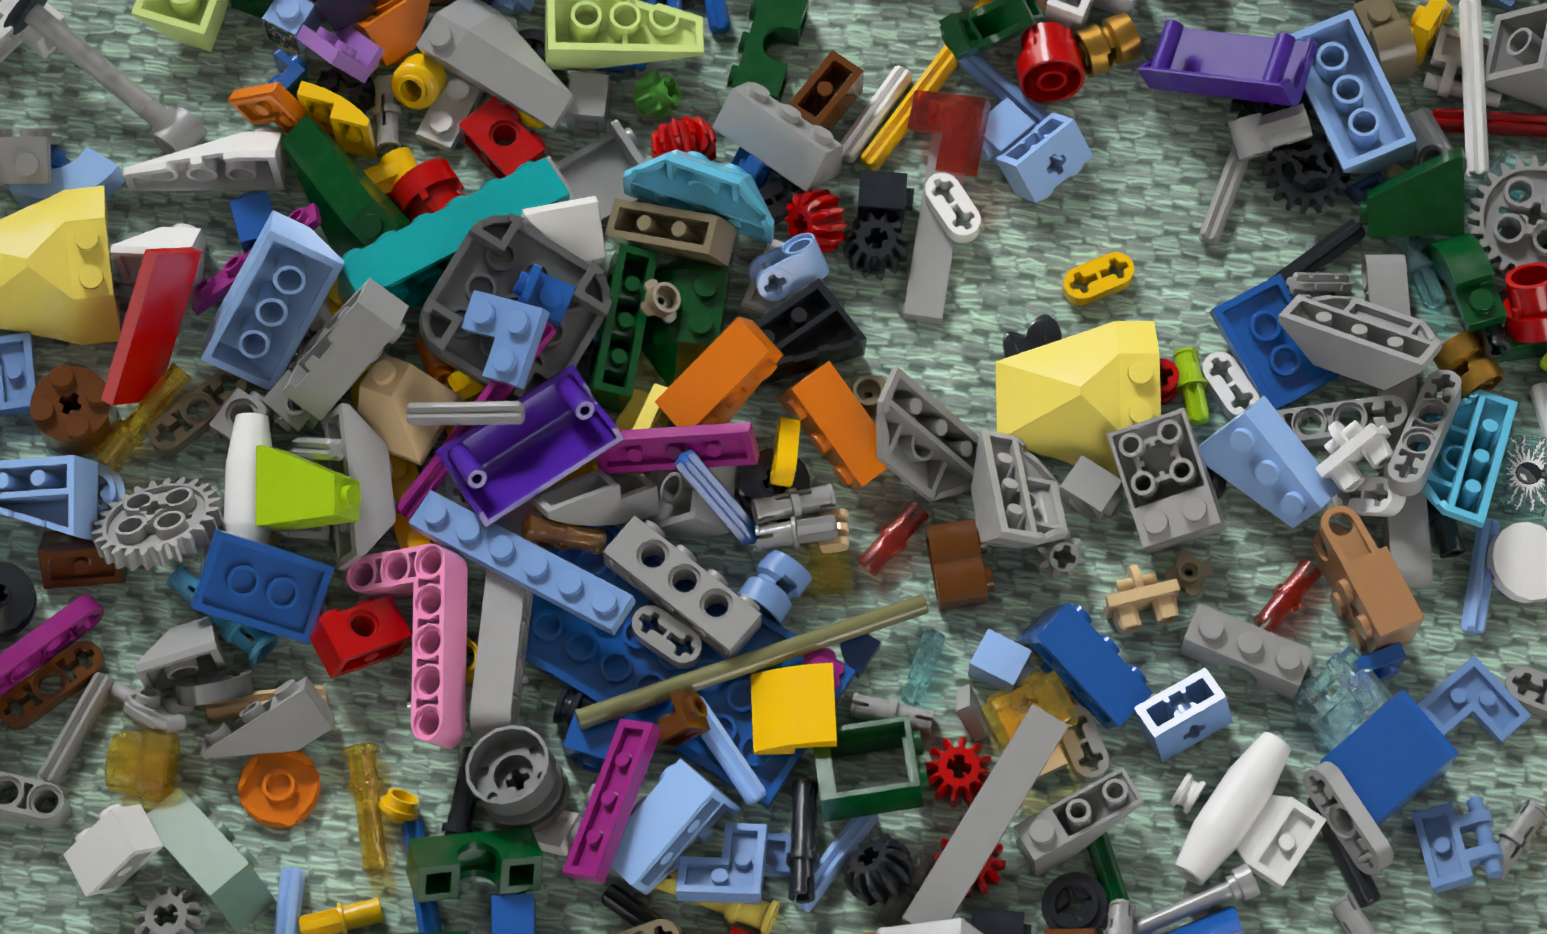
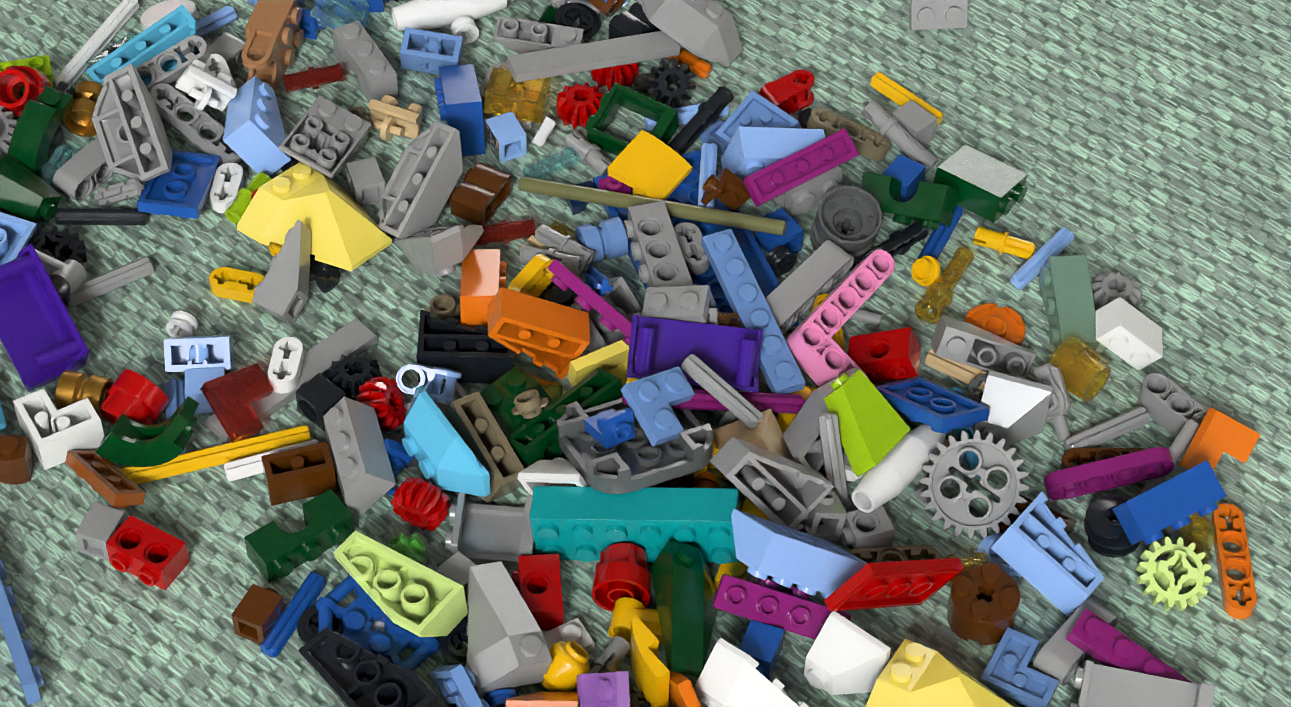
camera: 145 degrees left, 20 degrees down
none -> white bush [166,311,198,337]
none -> light grey slope [252,220,312,325]
none -> light grey bracket [641,285,716,324]

